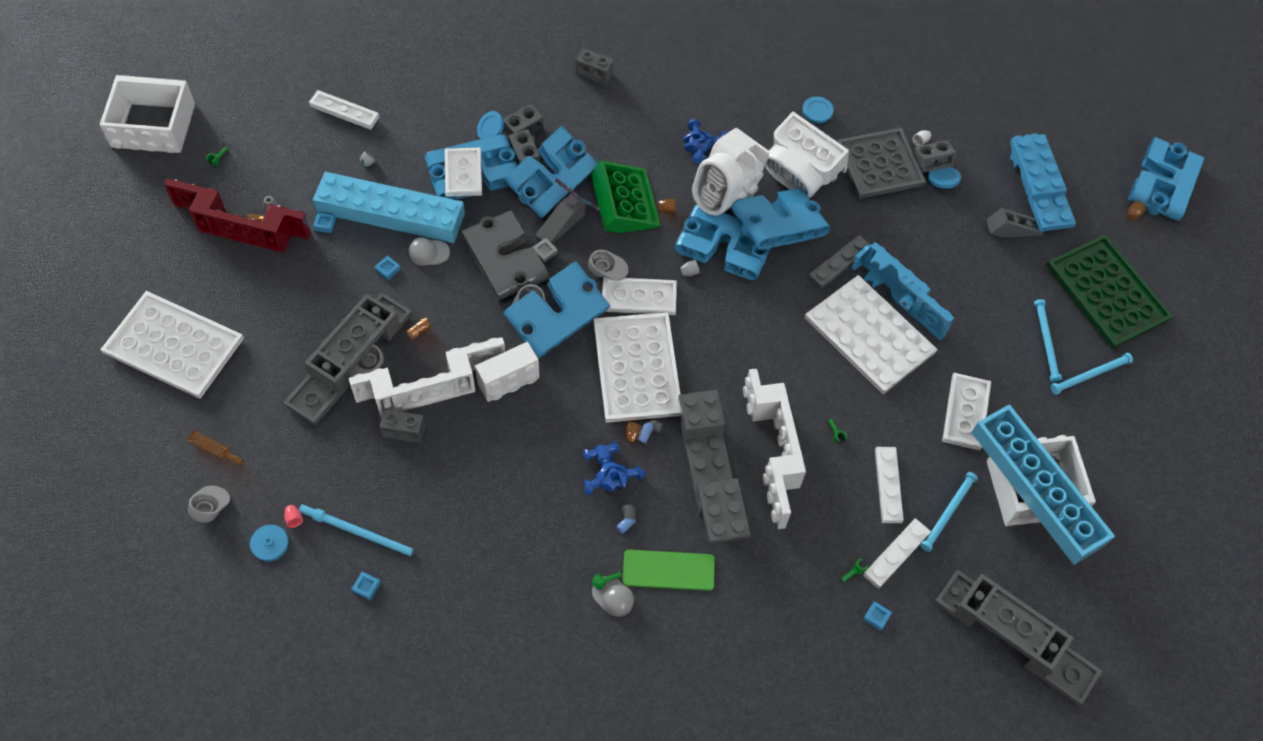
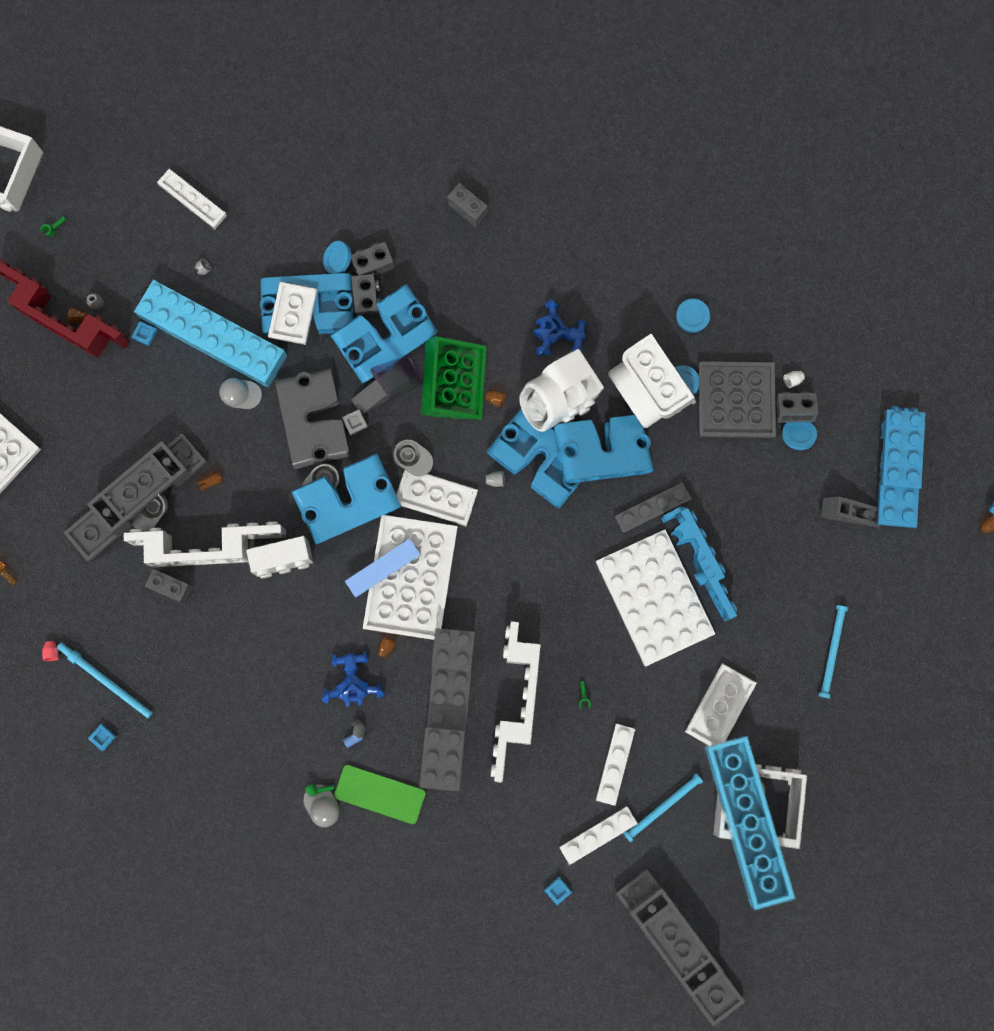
camera: 20 degrees right, 20 degrees up
dark azure piece [250,525,289,561] -> none
dark azure tile [374,255,401,281] -> none
medium blue arm [637,420,663,443] -> none
green hand [841,559,868,582] -> none
dark green plate [1046,234,1174,349] -> none
medium azure bar [1050,353,1133,395] -> none
none -> light blue tile [345,539,420,598]

